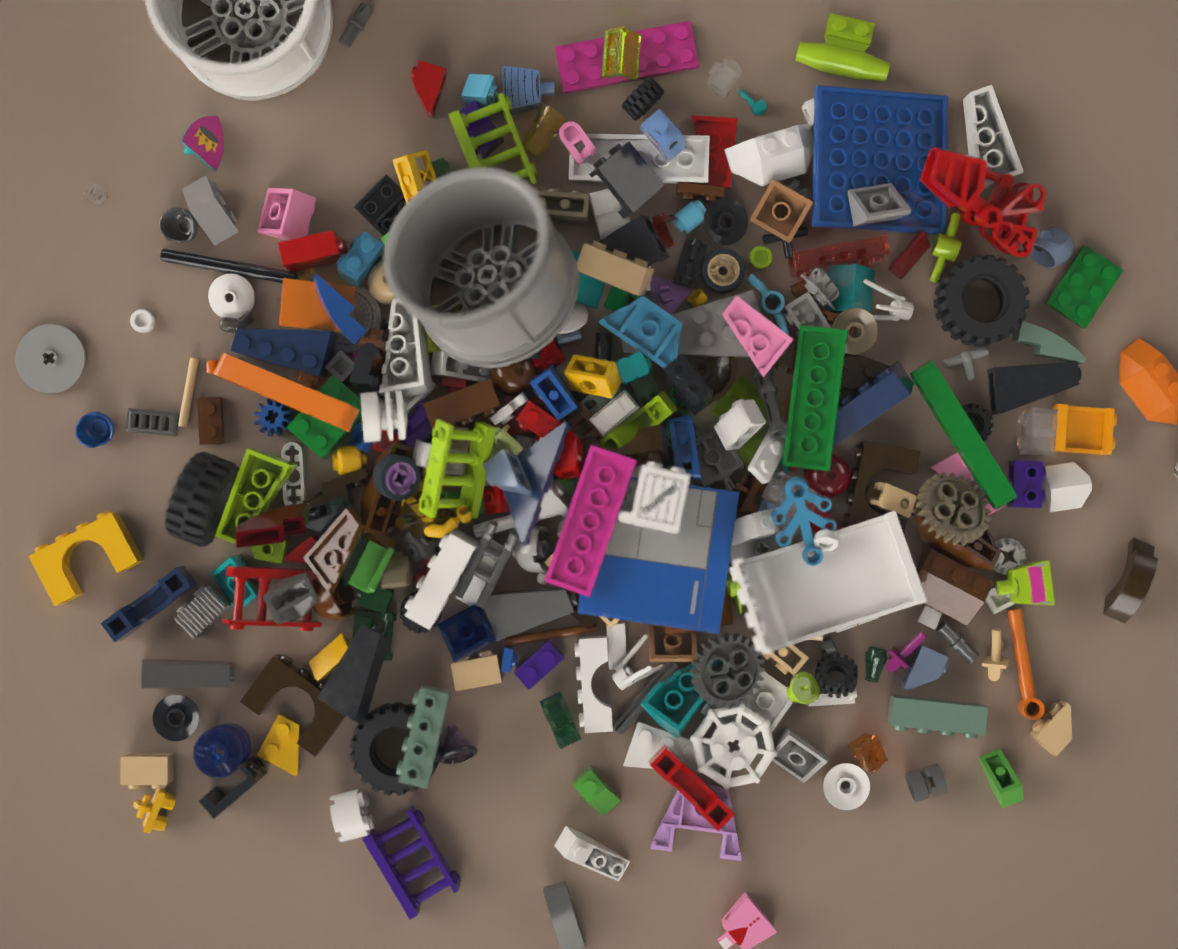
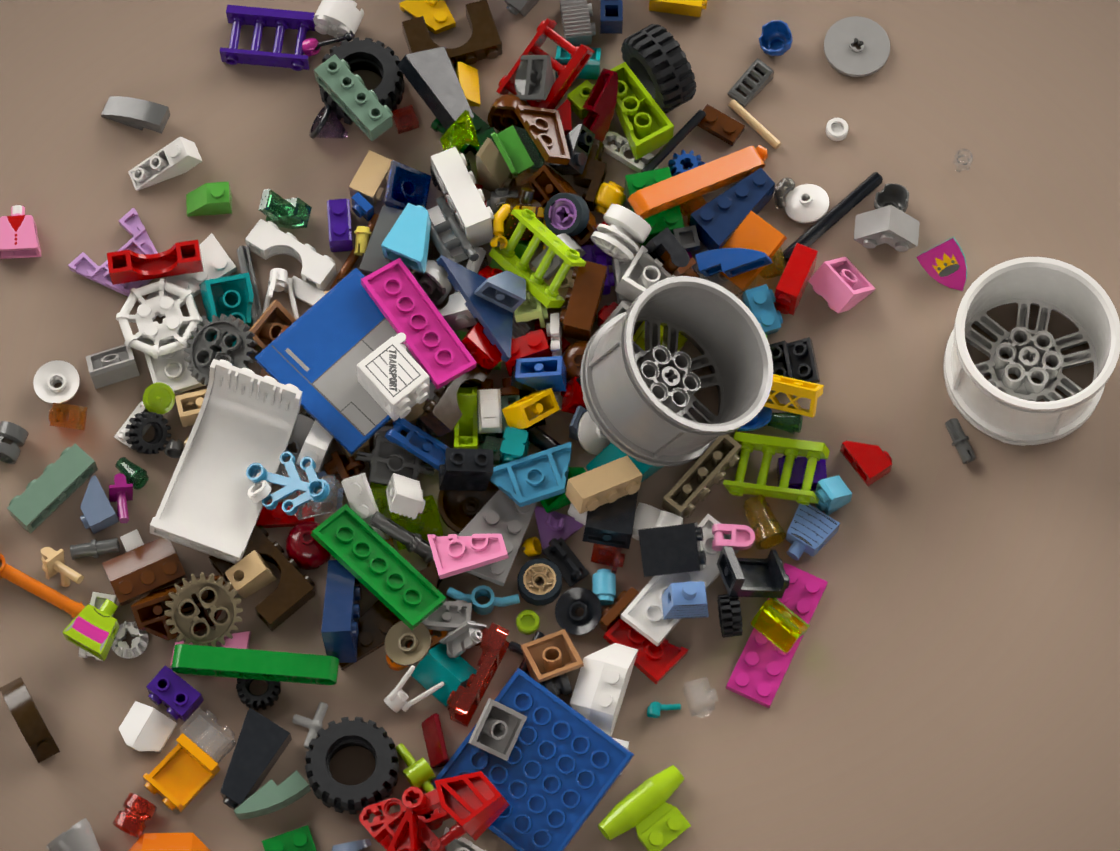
camera: 130 degrees right, 20 degrees down
none -> clear red wheel [112,793,157,838]
none -> hinge [302,33,353,57]
none -> light yellow pin [354,226,372,256]
none -> medium azure slope [381,203,431,274]
none -> clear red plate [391,105,419,134]
none -> clear neon green slope [440,110,480,151]
none -> black bar [641,109,706,172]
none -> black panel [717,546,789,598]

